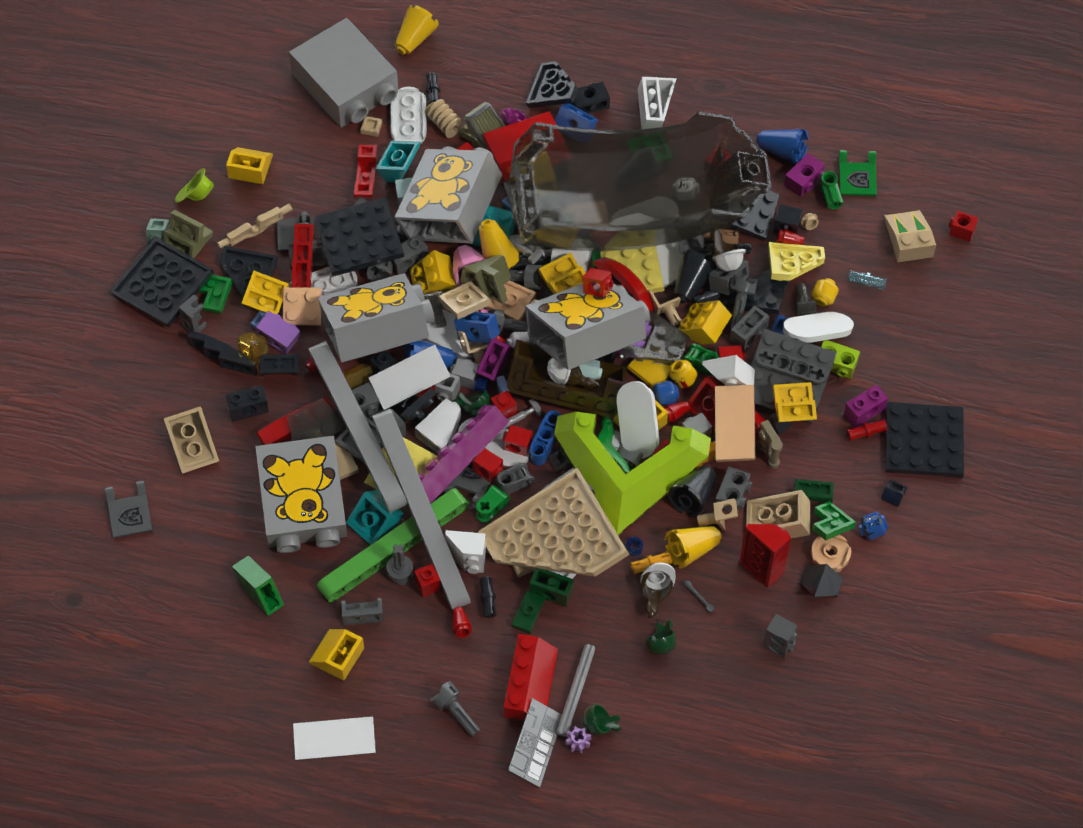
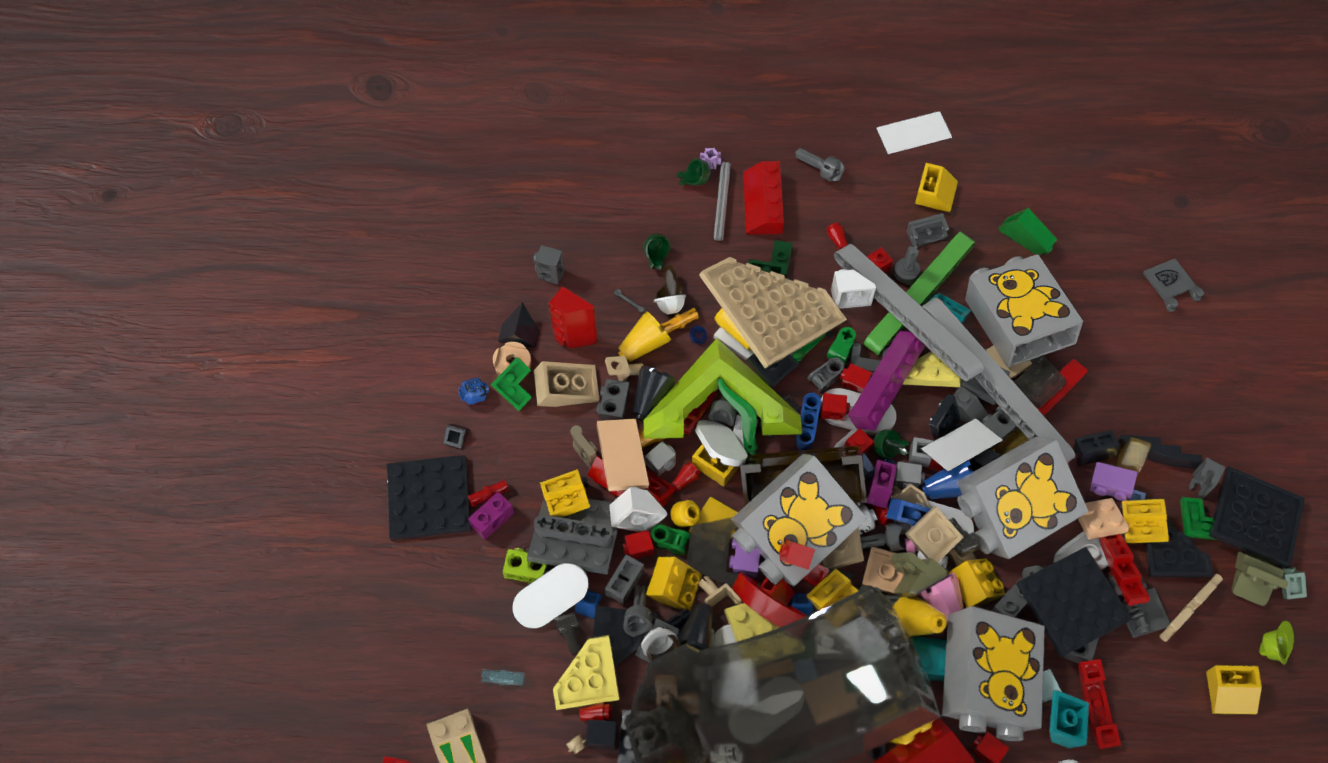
camera: 170 degrees right, 5 degrees up
tan slope [164,406,219,474] -> none
black brick [225,385,269,422] -> none
white slope [415,398,461,455] -> none
black pin [480,576,497,618] -> none
light grey sticker [508,698,562,787] -> none
blue head [652,381,679,407] -> none
dark green plate [794,479,834,503] -> none
yellow head [811,278,839,307] -> none

